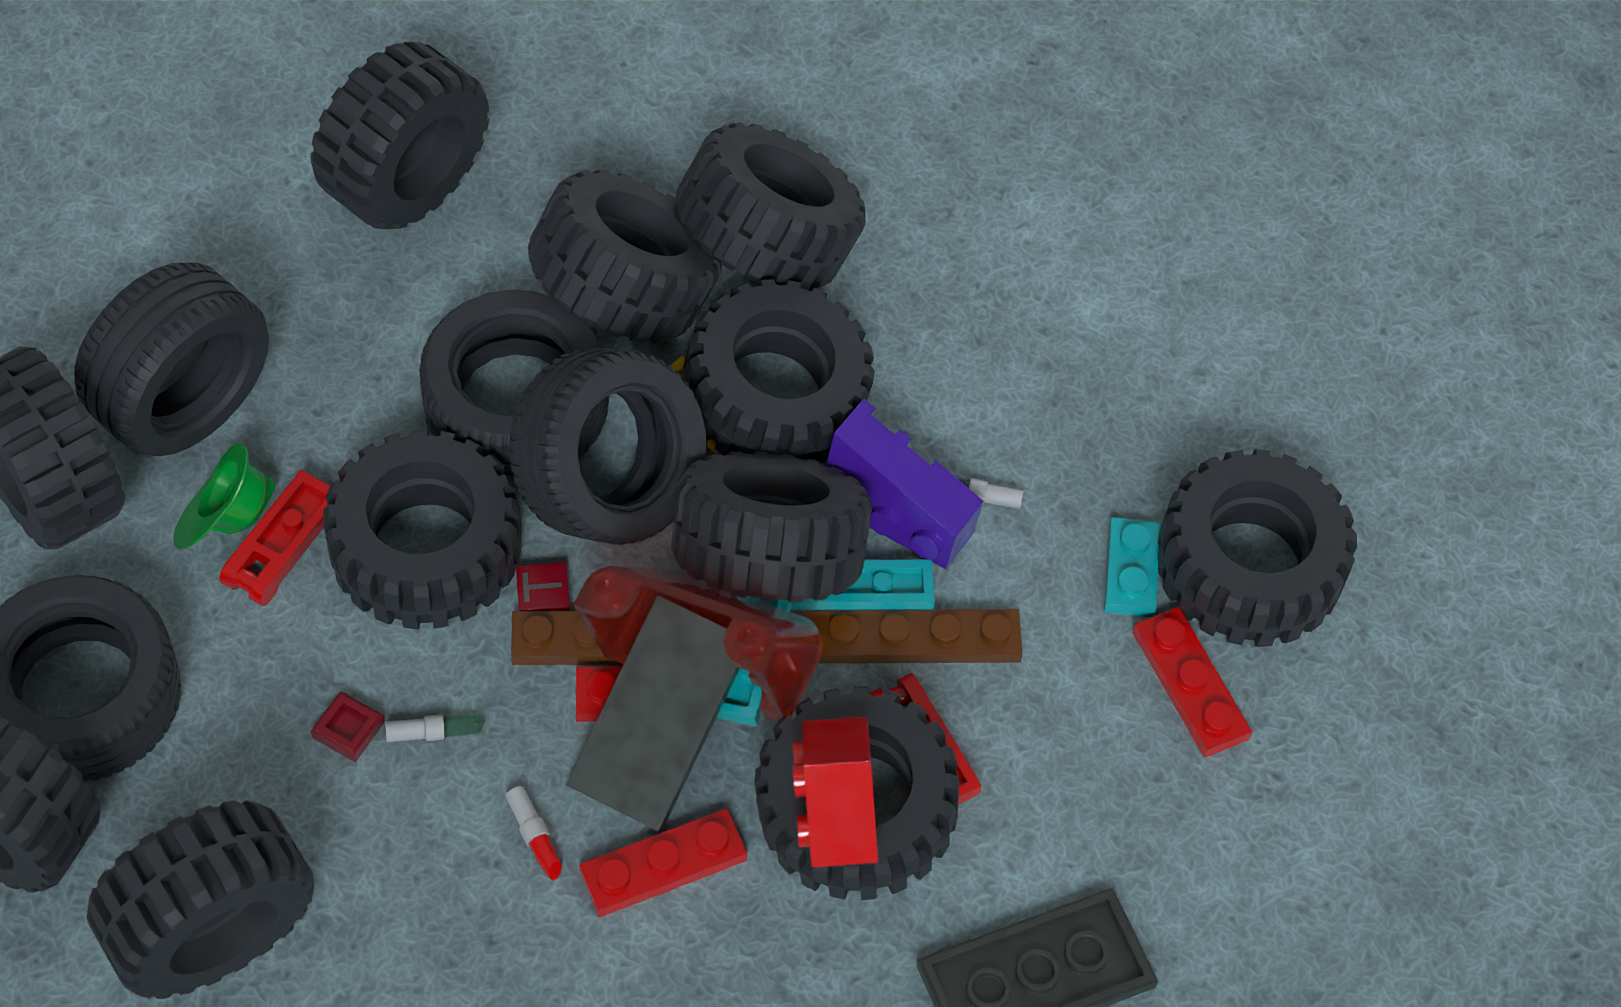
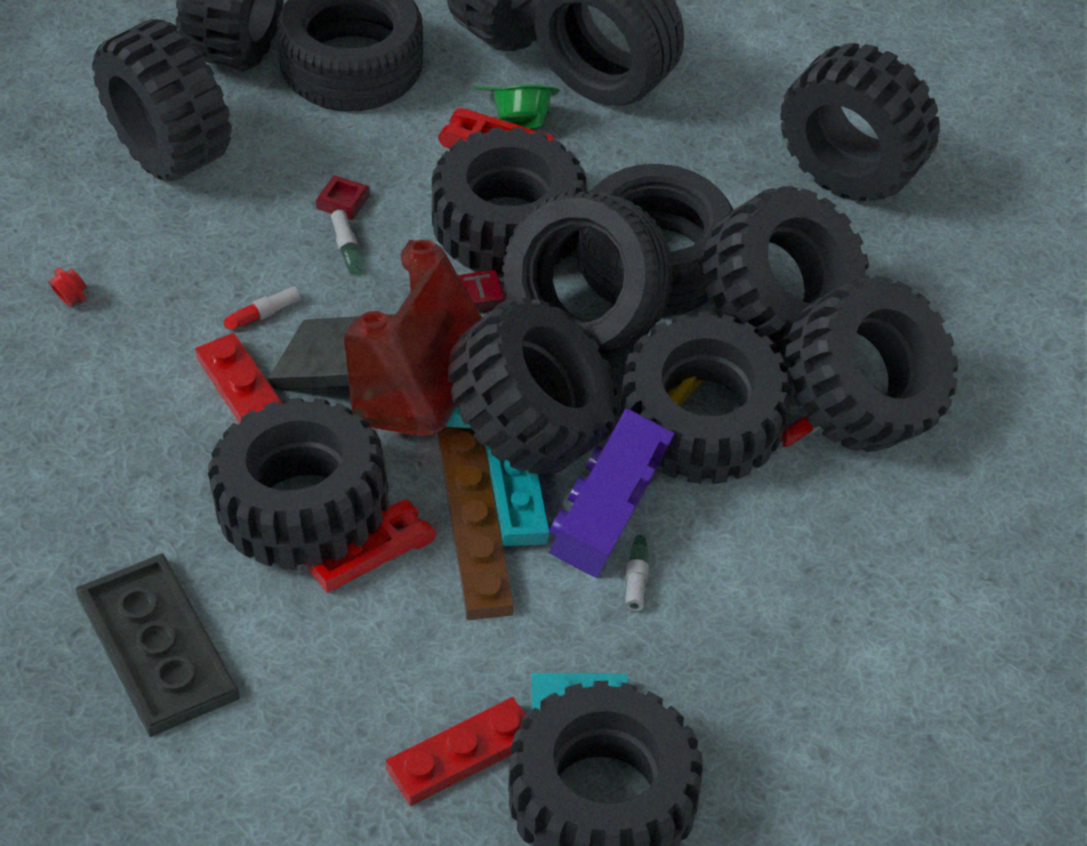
camera: 85 degrees right, 10 degrees down
red brick [793,717,878,867] -> none

